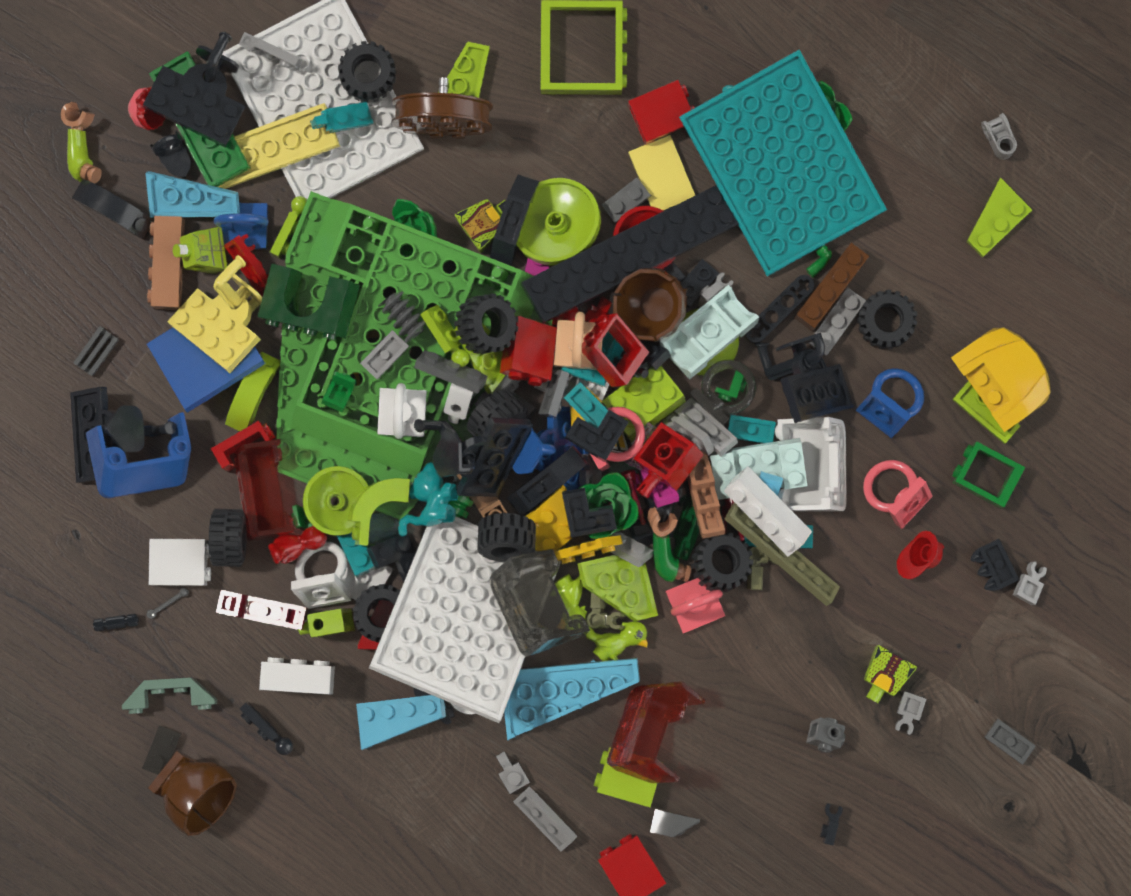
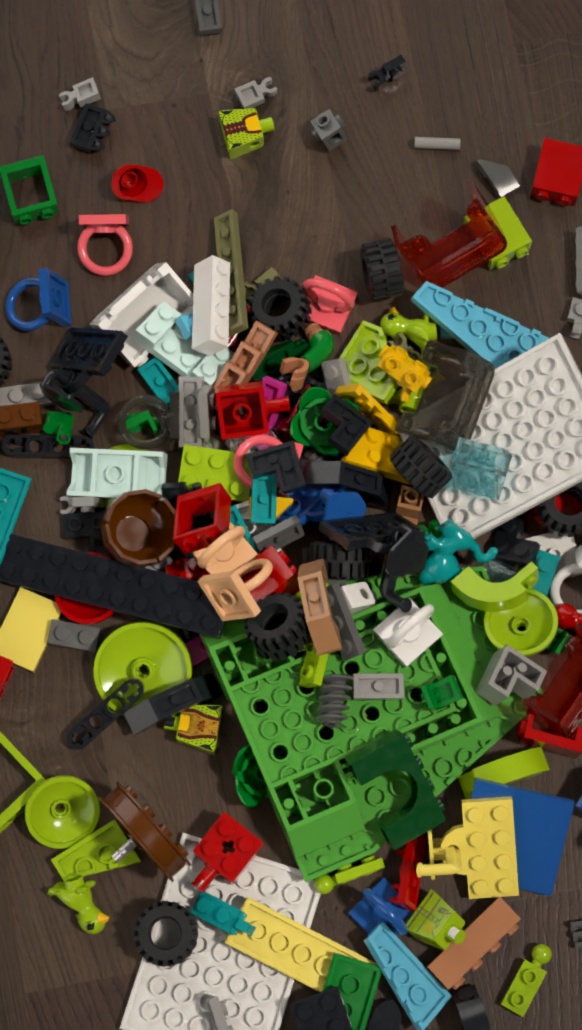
camera: 135 degrees left, 10 degrees down
none -> lime dish [25,775,100,849]
none -> green piece [43,412,74,444]
none -> lime animal [47,874,110,934]
none -> black beam [67,677,145,750]
none -> red brick [191,812,264,893]
none -> light nougat tile [197,559,273,621]
none -> medium nougat slope [297,559,342,656]
none -> black tyre [360,238,404,301]
none -> yellow brick [377,345,432,402]
none -> light grey piece [414,137,461,150]
none -> clear light blue slope [452,437,513,500]
none -> light grey brick [475,645,547,705]
none -> lime plate [500,944,552,1017]

